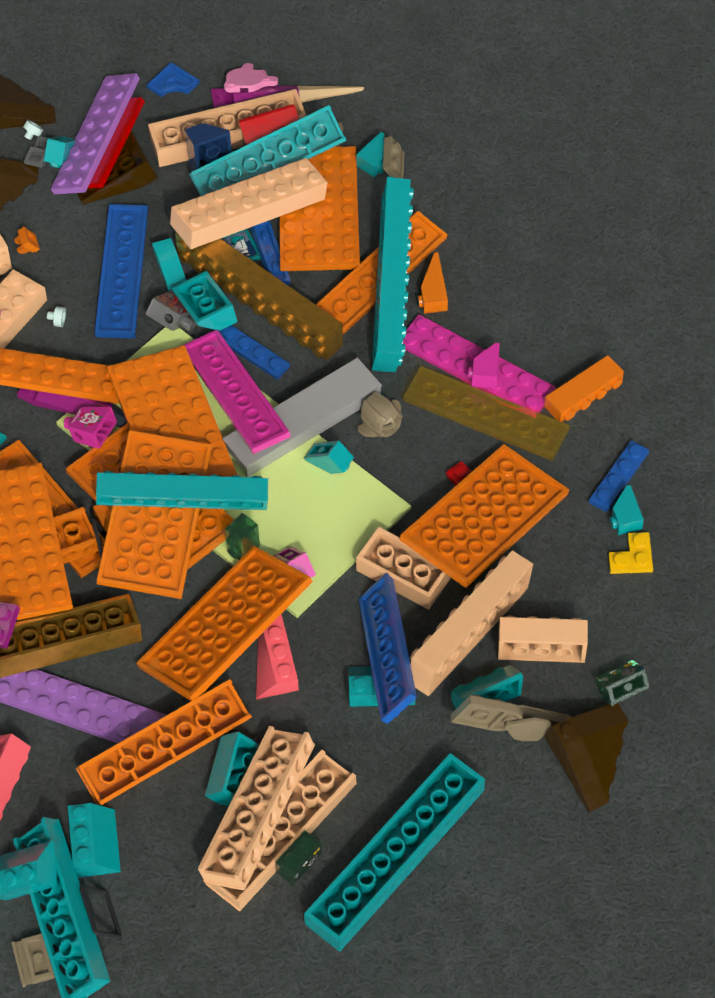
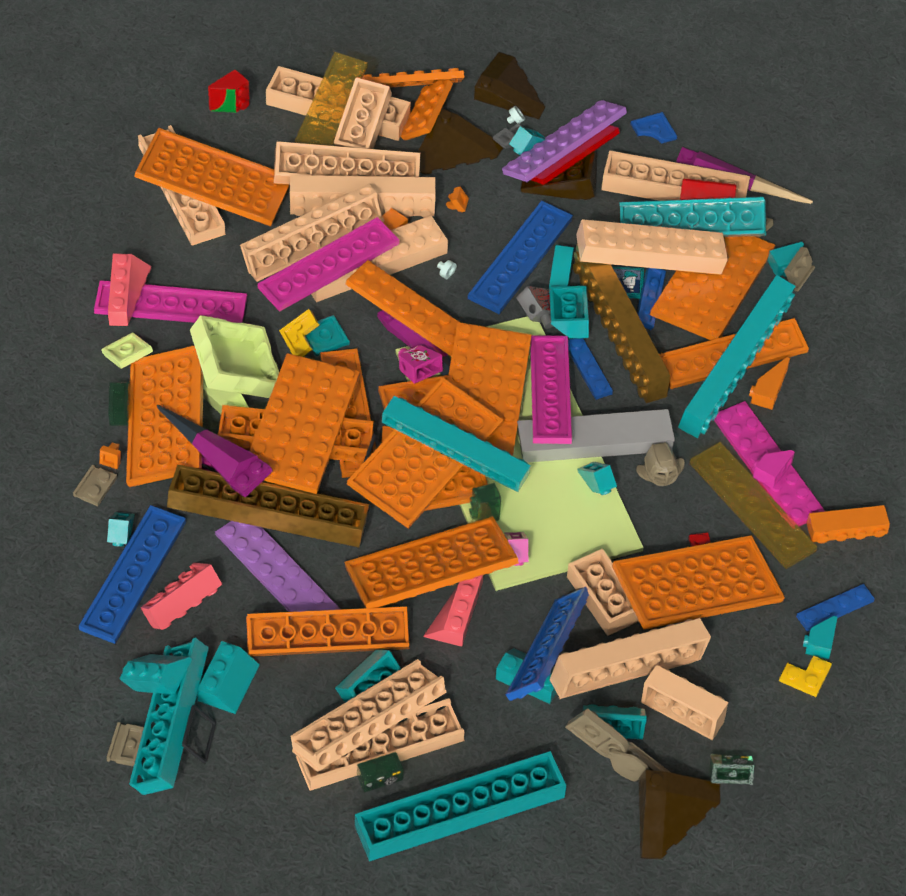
camera: 25 degrees right, 5 degrees down
dark blue slope [185,123,232,172] -> none
bright pink tile [224,63,278,93] -> none

